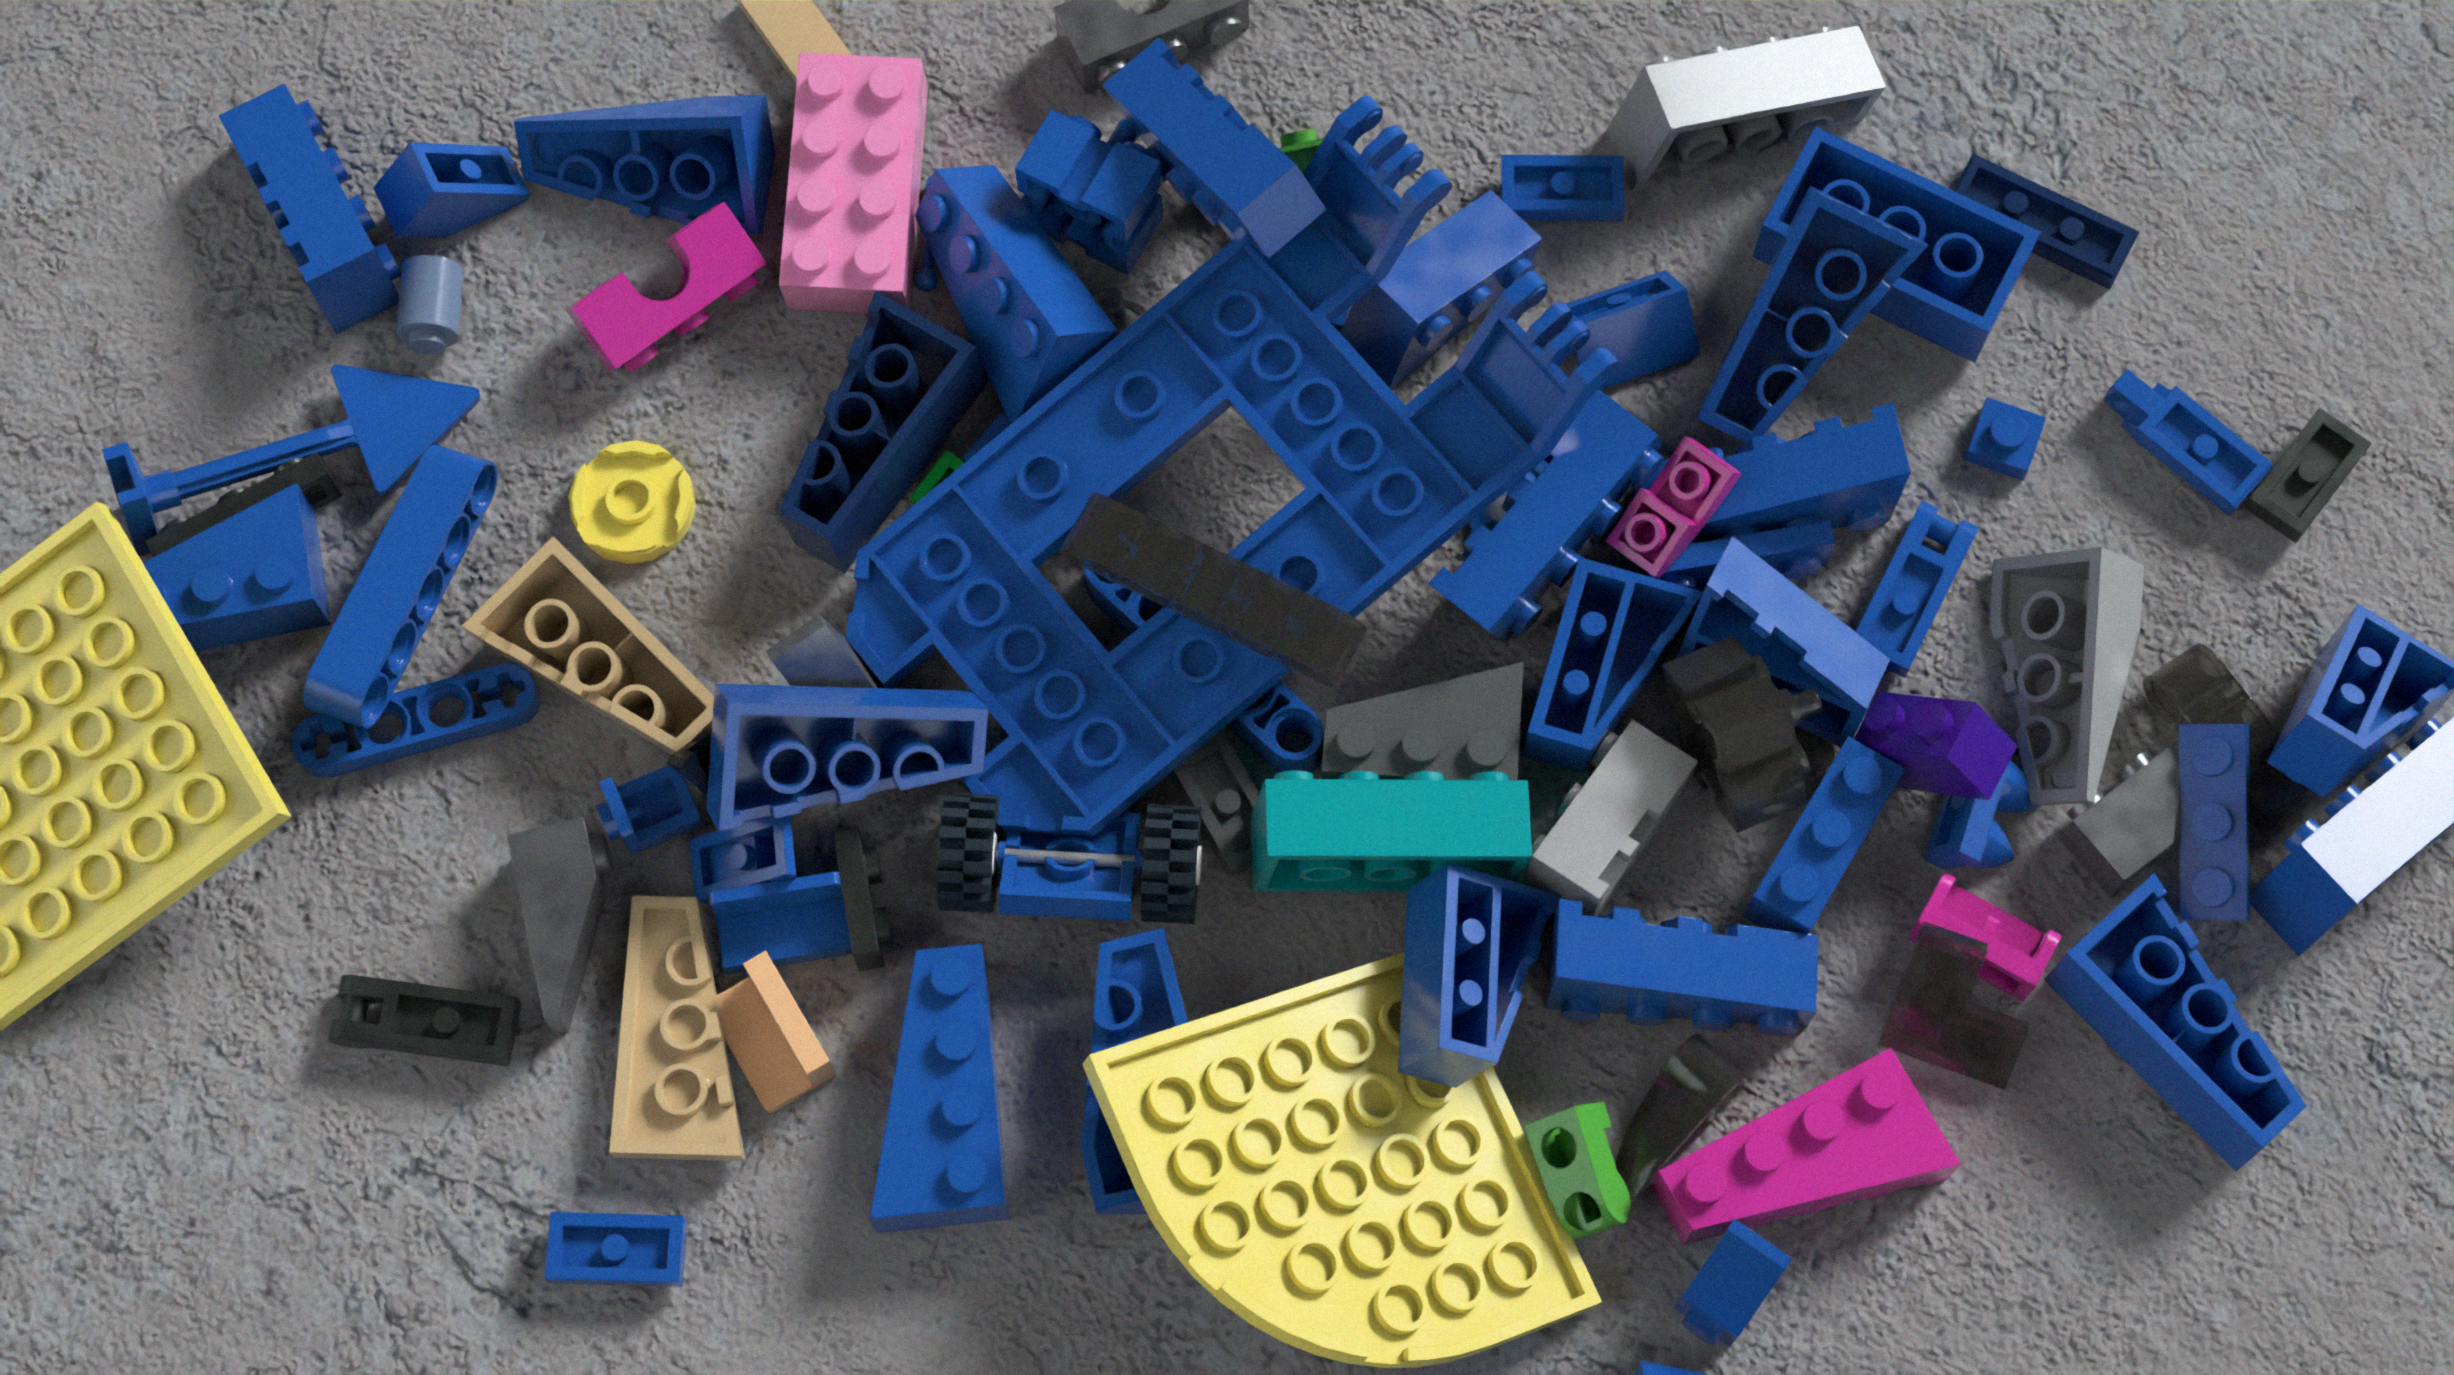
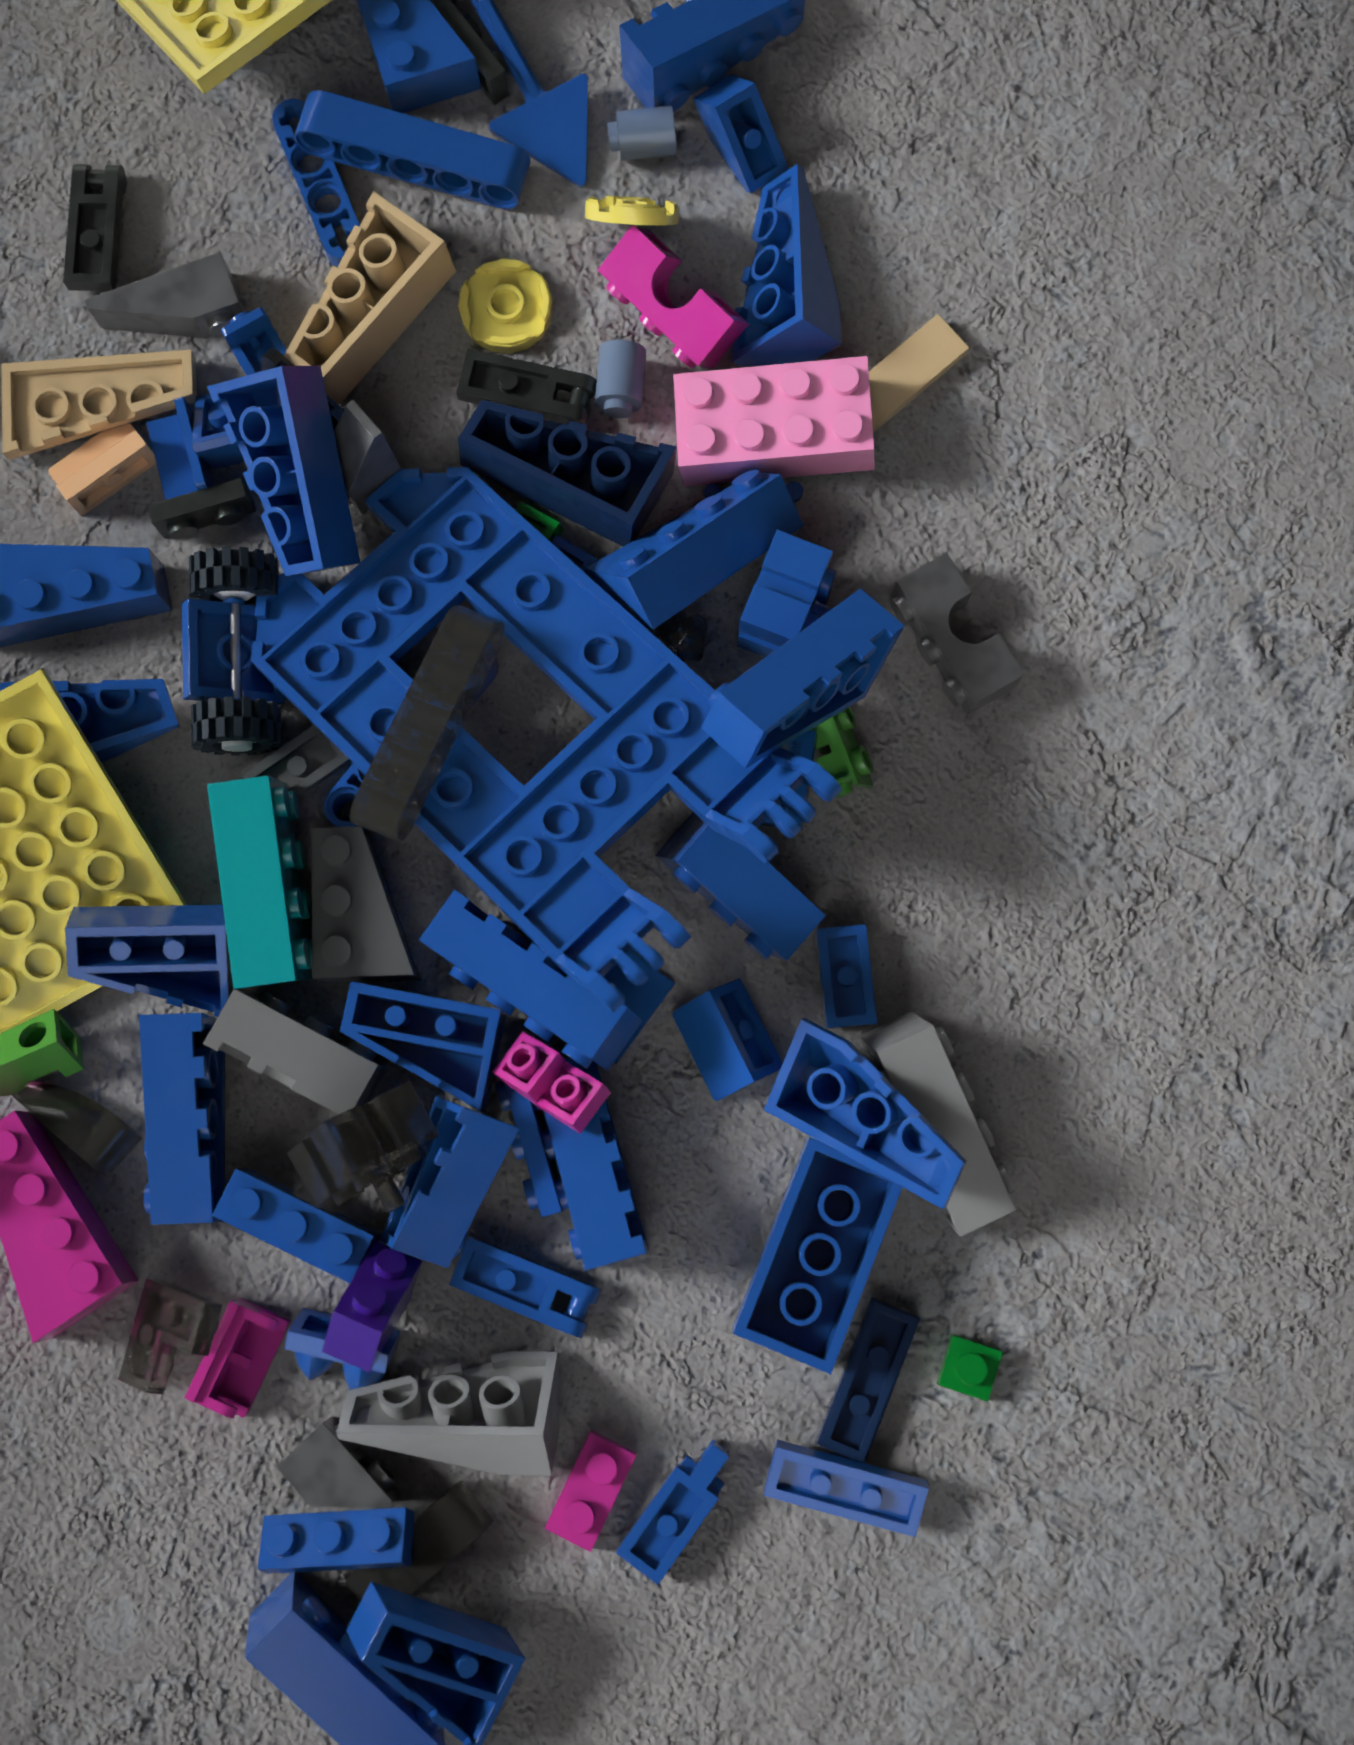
camera: 85 degrees right, 10 degrees up
blue wedge [1696,186,1928,442] -> none
blue plate [1964,397,2046,481] -> none
blue wedge [2044,873,2307,1172] -> none
pearl dark grey plate [2244,407,2372,543] -> none
none -> pearl dark grey plate [456,349,597,425]
none -> dark pink plate [544,1430,637,1552]
none -> light yellow tile [585,196,680,226]
none -> sand blue brick [595,340,647,418]
none -> blue wedge [764,1018,967,1209]
none -> blue plate [764,1439,929,1537]
none -> green plate [936,1334,1003,1402]

